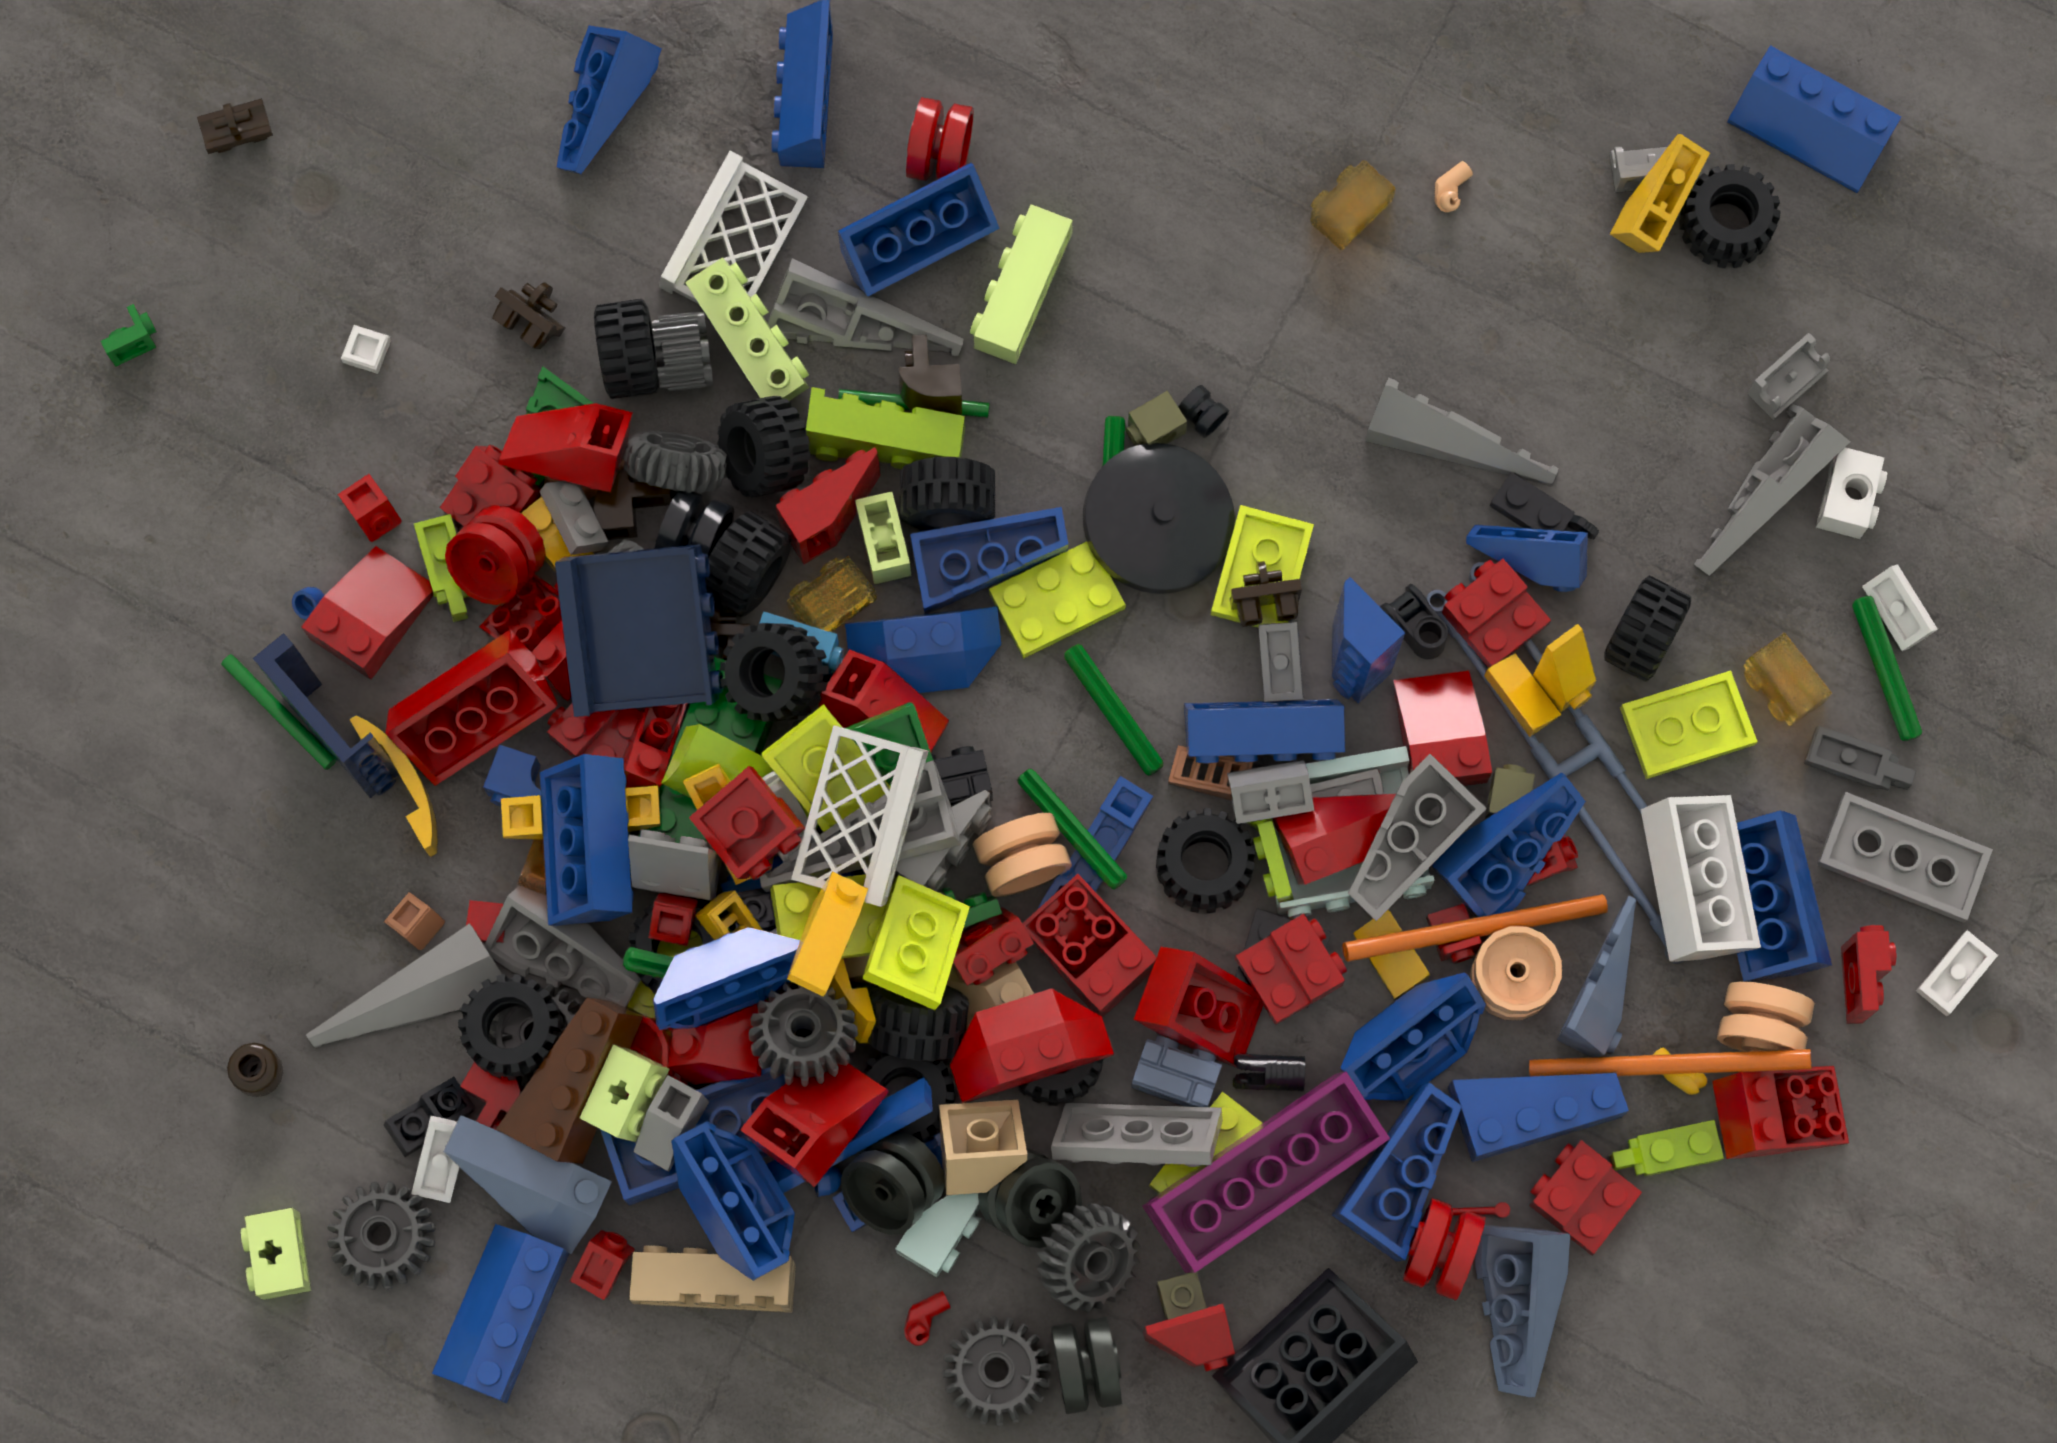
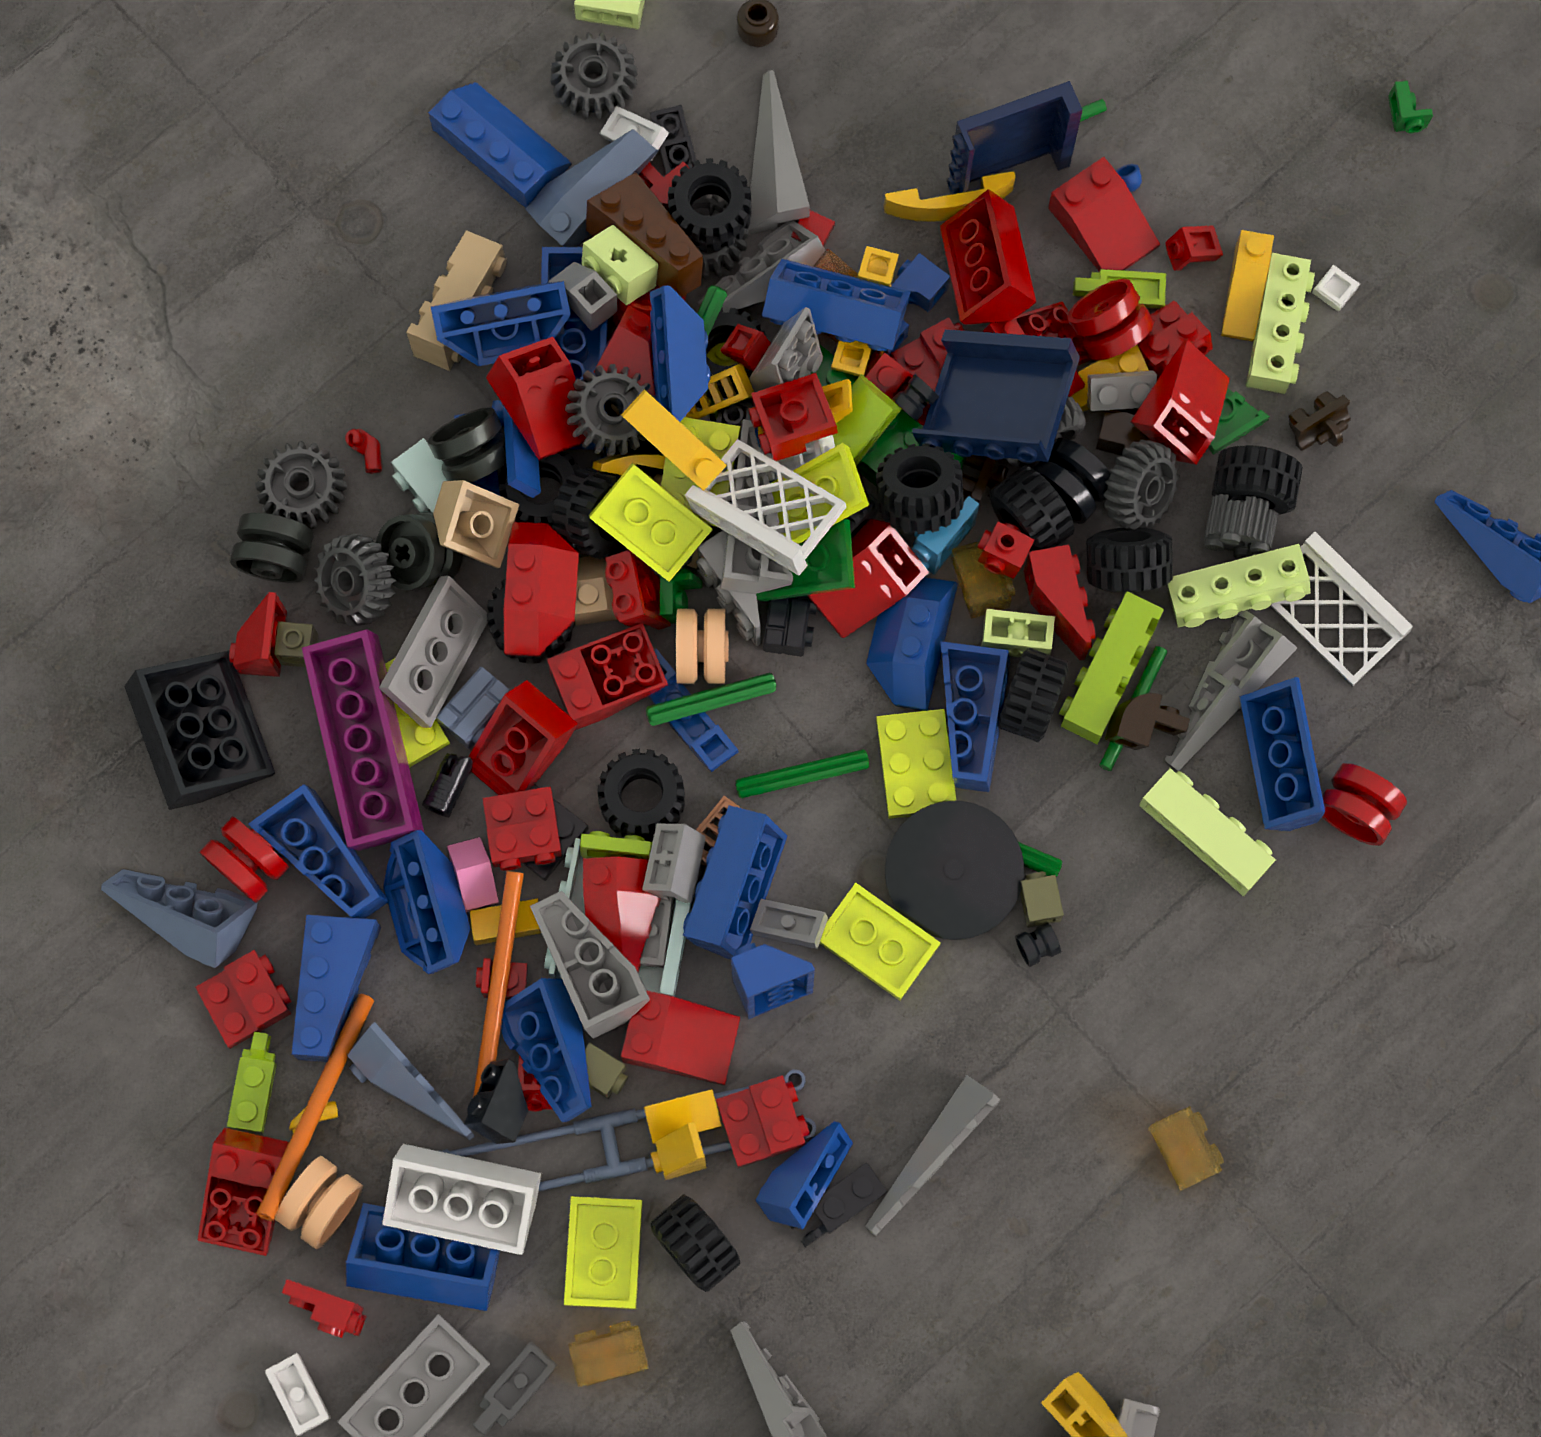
camera: 110 degrees right, 0 degrees up
nougat slope [384,892,445,950] -> none
red bracket [570,1230,635,1300] -> none
blue slope [772,0,833,168] -> none
dark brown hips [1230,561,1302,627] -> none
black piece [1380,584,1448,660] -> none
light nougat arm [1435,161,1473,213] -> none
red hinge [1452,1202,1511,1219] -> none
light nougat wheel [1470,926,1562,1020] -> none
none -> bright pink slope [447,837,499,912]
none -> black slope [464,1059,528,1144]
none -> black wheel [892,374,939,422]
none -> red brick [977,521,1035,579]
none -> yellow slope [1221,230,1274,342]
none -> yellowish green brick [1246,253,1315,394]

